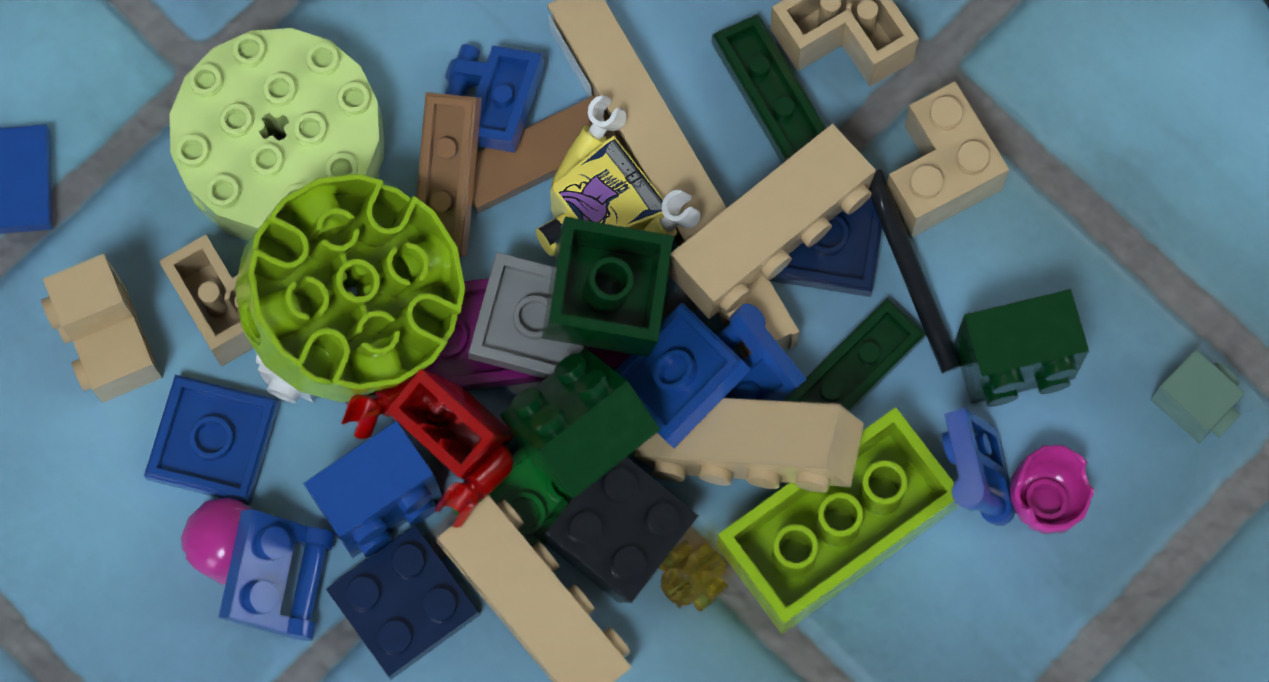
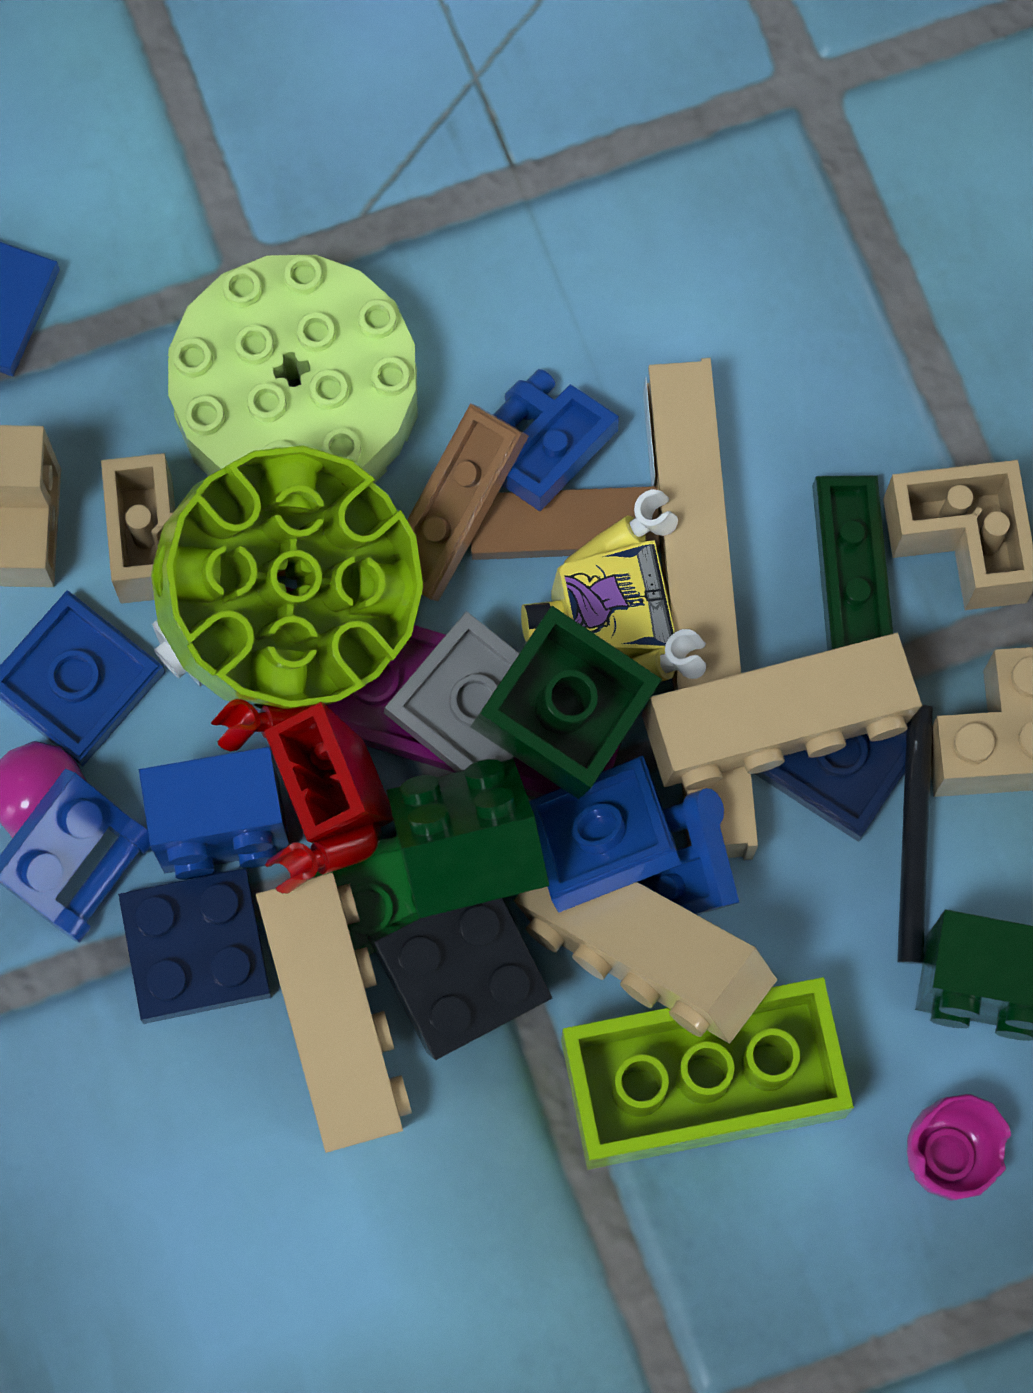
camera: 20 degrees right, 0 degrees up
clear yellow gear [659,539,728,612] -> none
dark green tile [783,298,926,412] -> none
blue plate [942,408,1015,526] -> none

